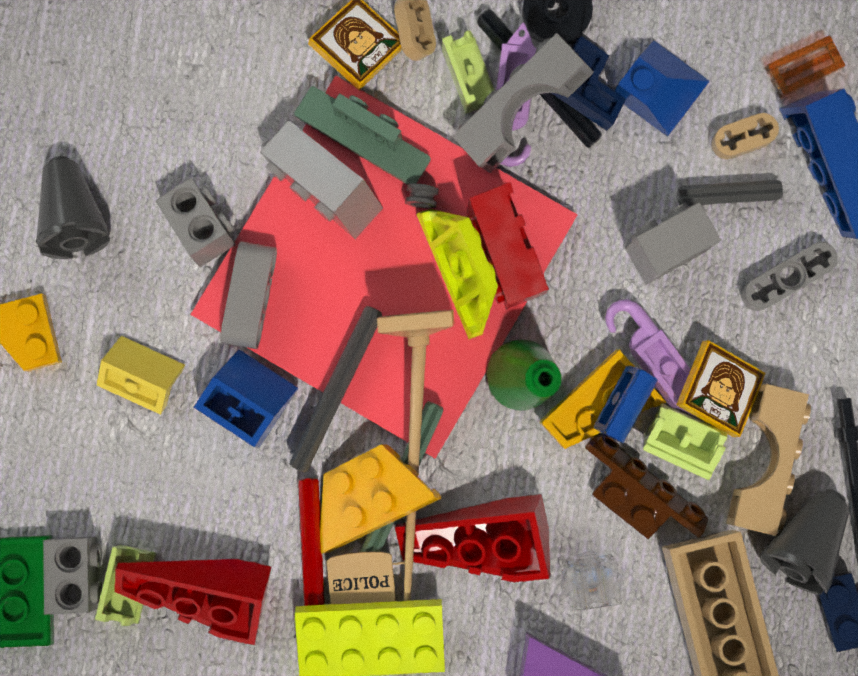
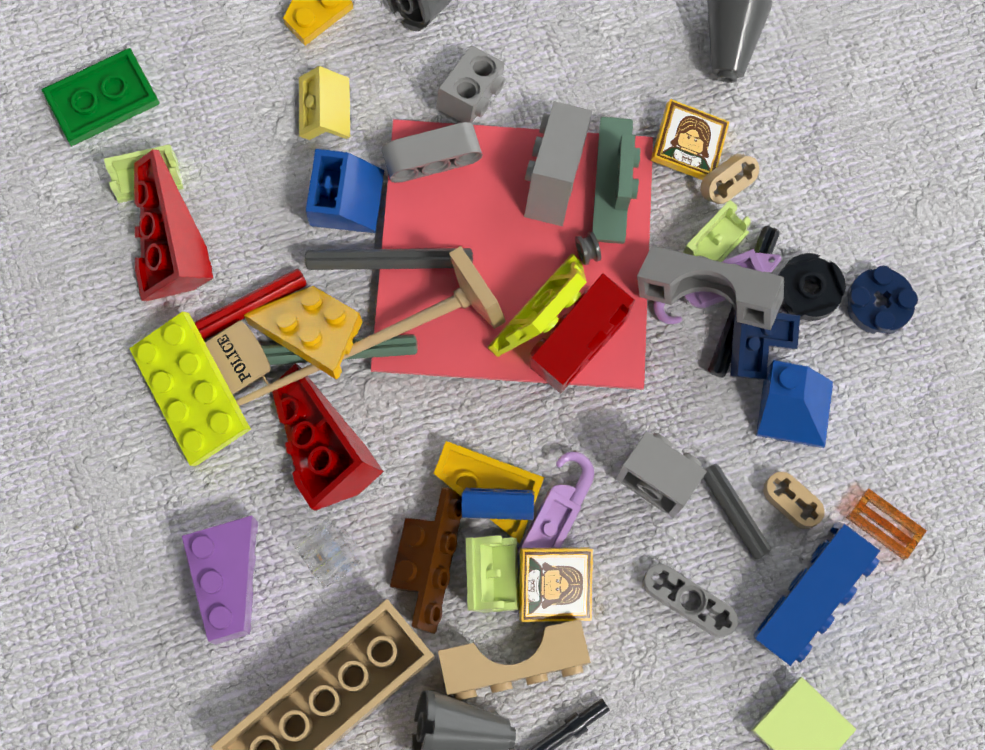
camera: 60 degrees right, 10 degrees down
light grey brick [43,536,102,615] -> none
green cone [486,339,562,411] -> none

